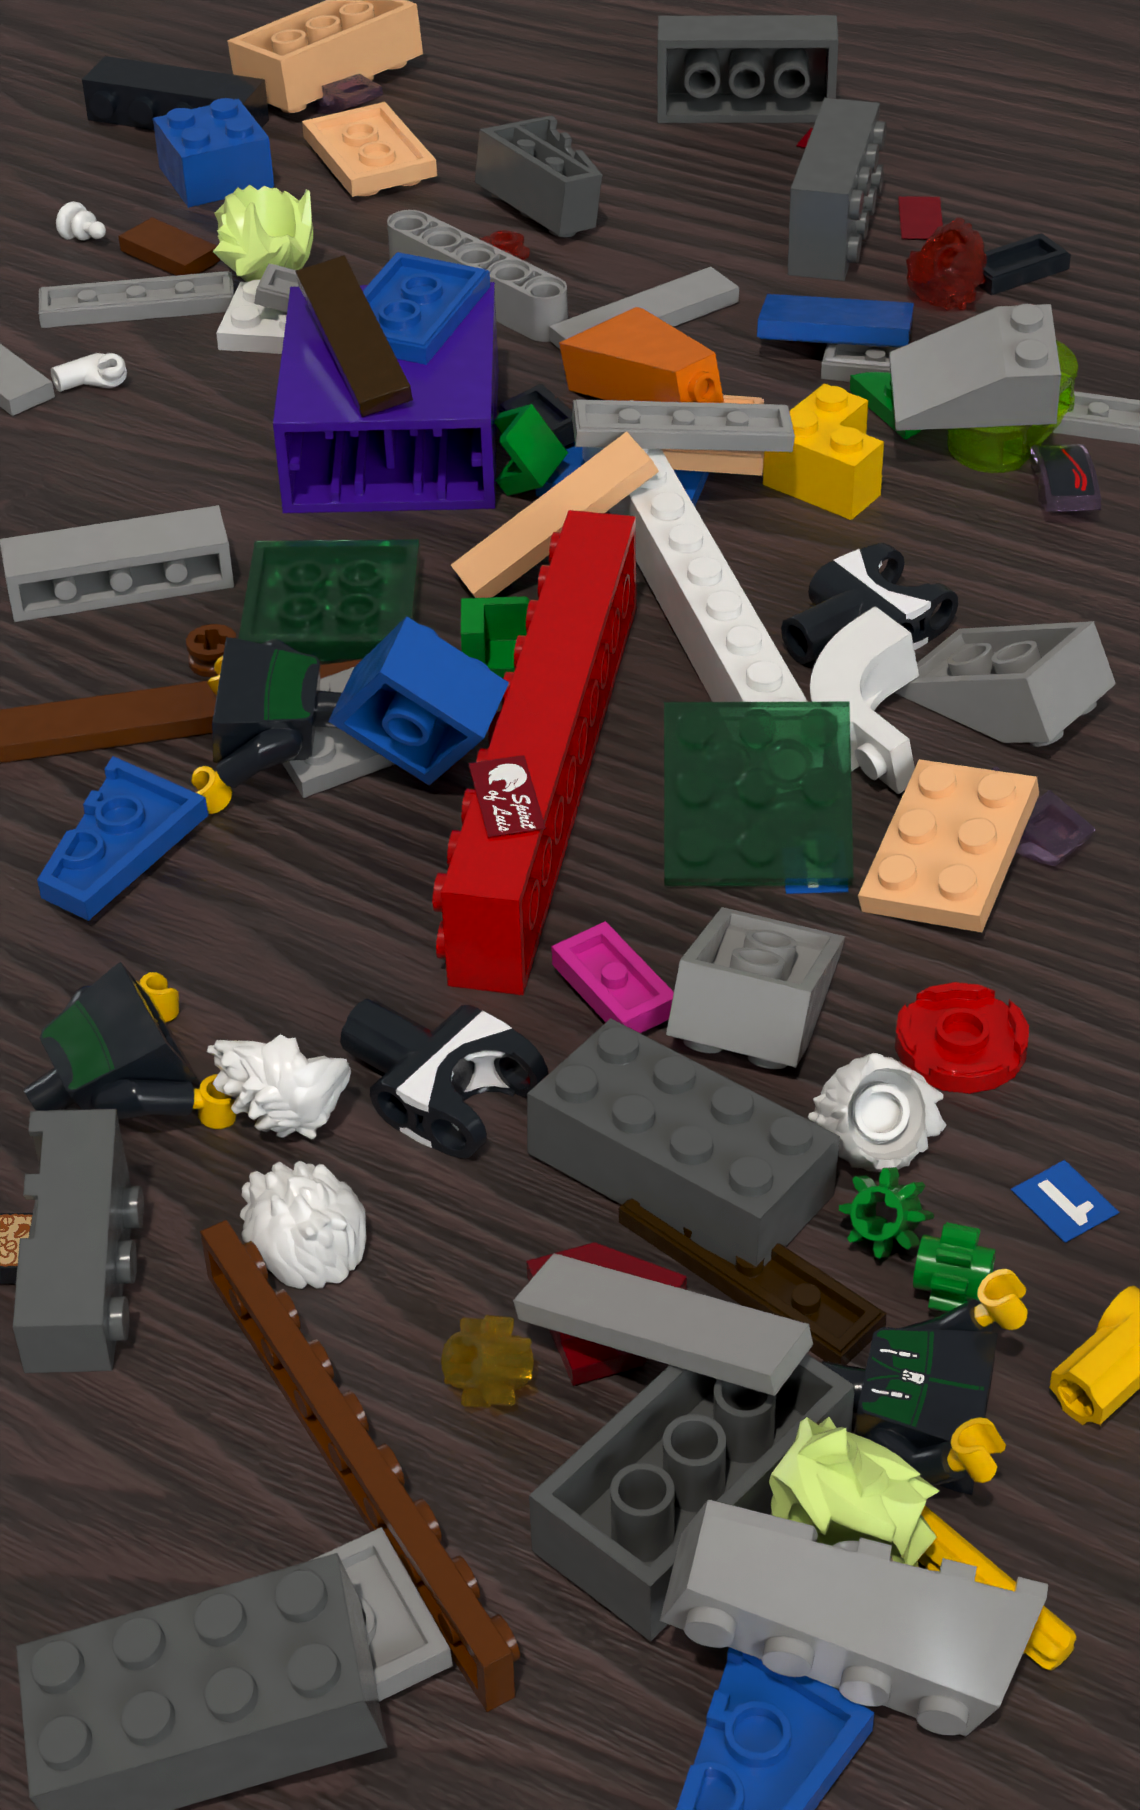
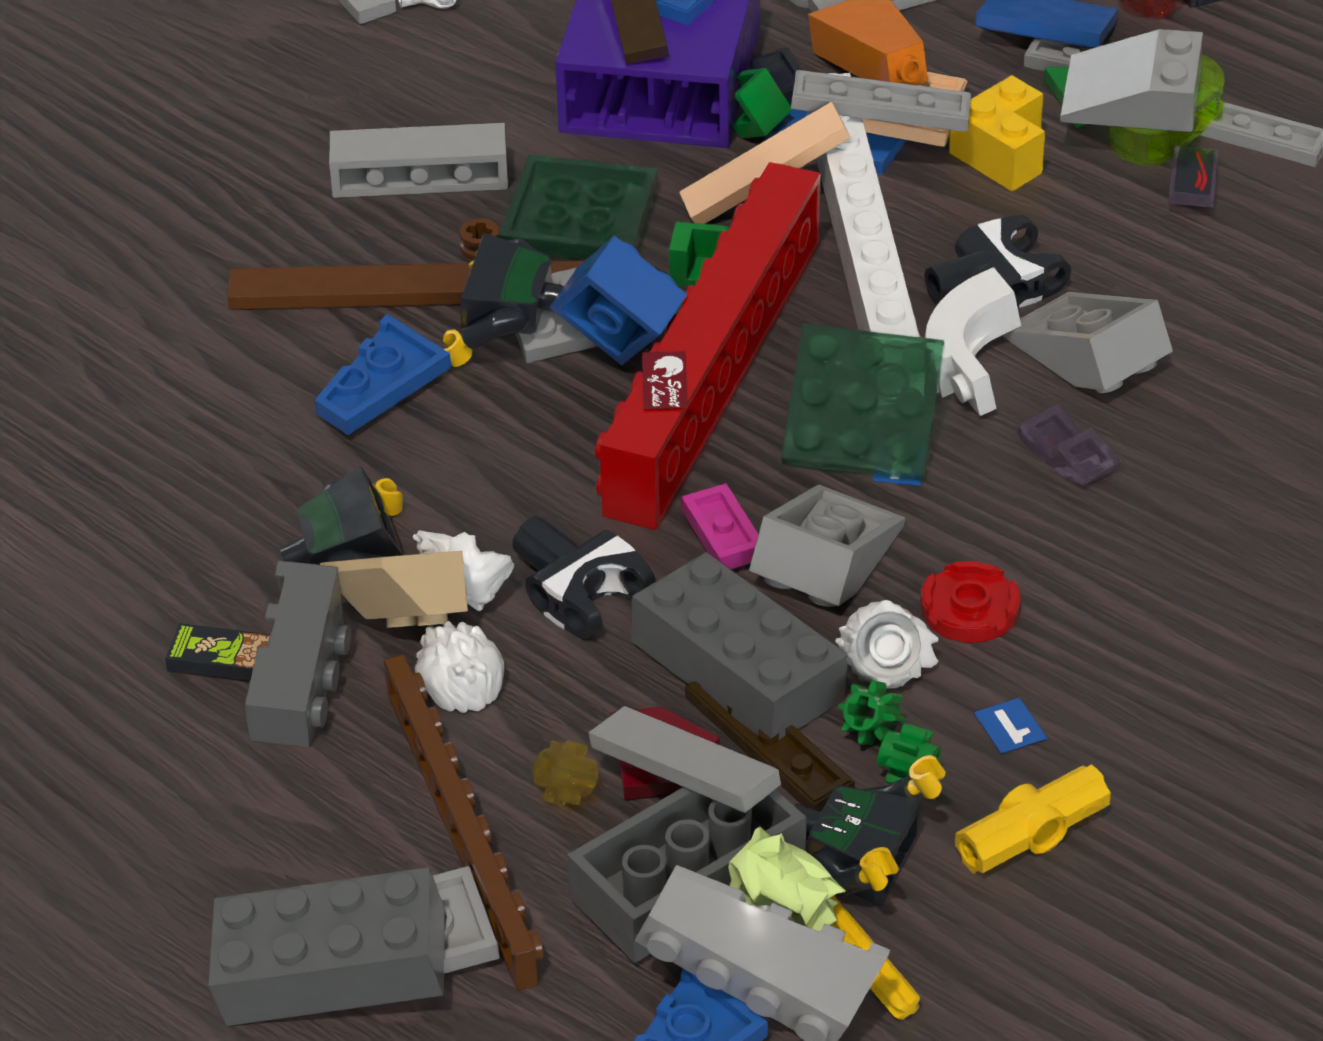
camera: 10 degrees right, 0 degrees up
light nougat plate [858,759,1039,932] -> none
none -> tan slope [320,550,468,628]

